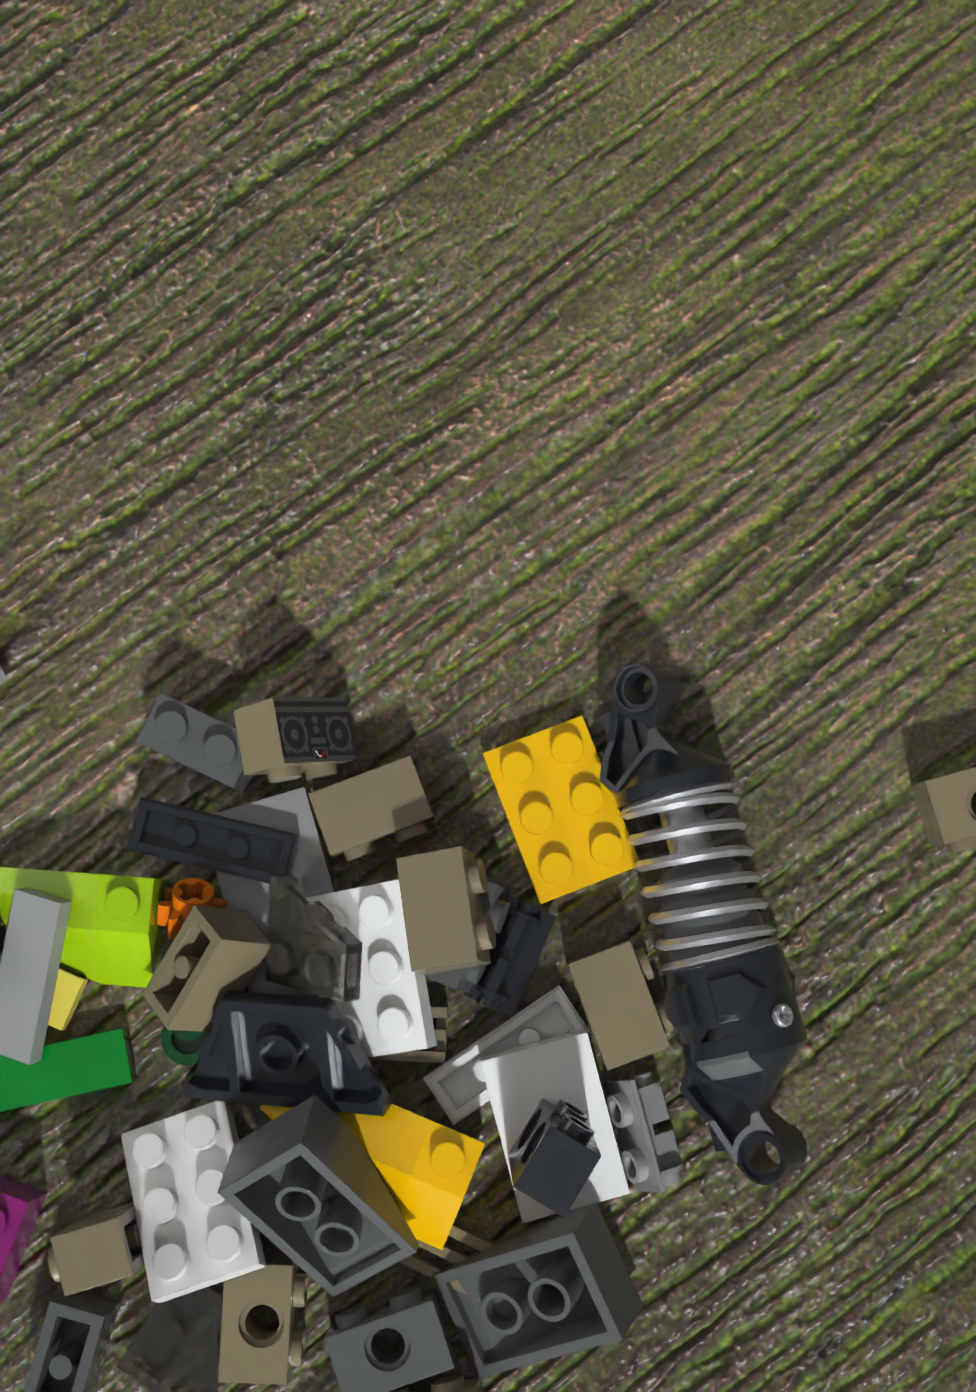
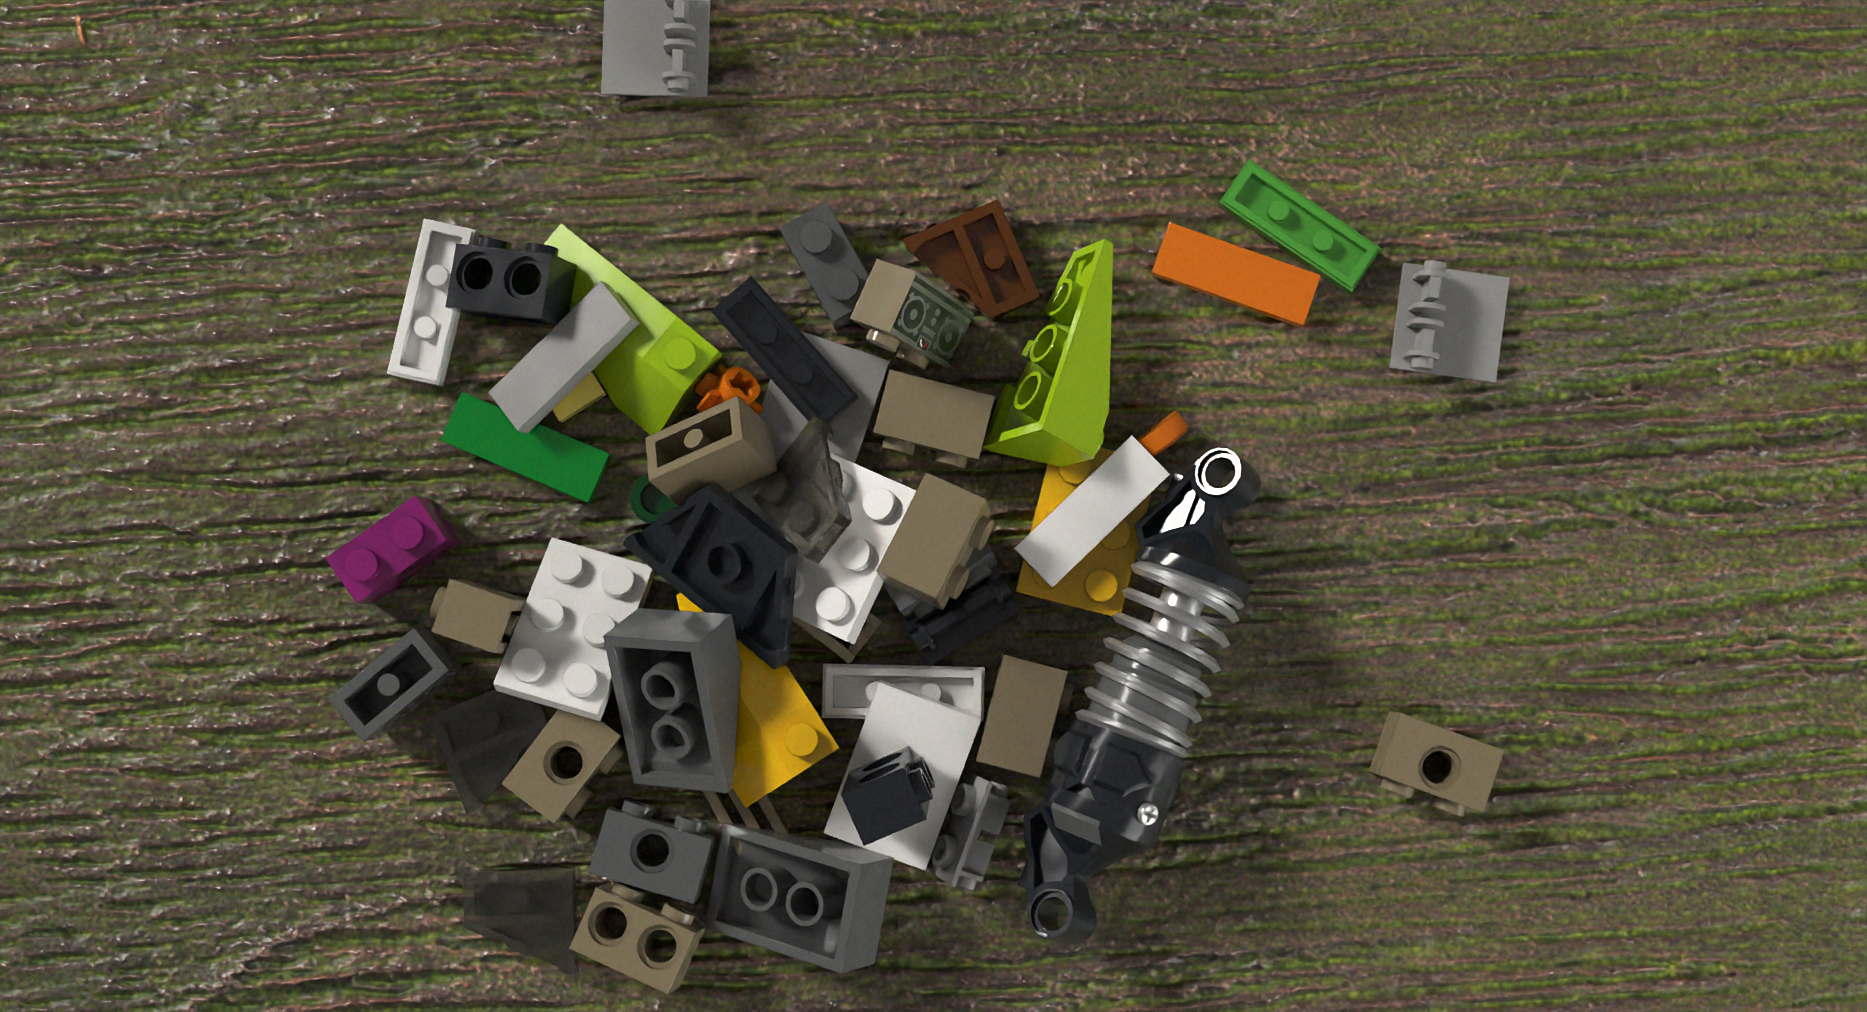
camera: 30 degrees right, 5 degrees up
none -> reddish brown wing [903,199,1040,321]
none -> lime wedge [982,239,1113,467]
none -> white tile [1014,436,1170,588]
none -> orange tile [1136,410,1189,457]
none -> orange tile [1150,222,1321,328]
none -> bright green tile [1217,159,1382,295]
none -> light grey hinge [1389,260,1510,383]

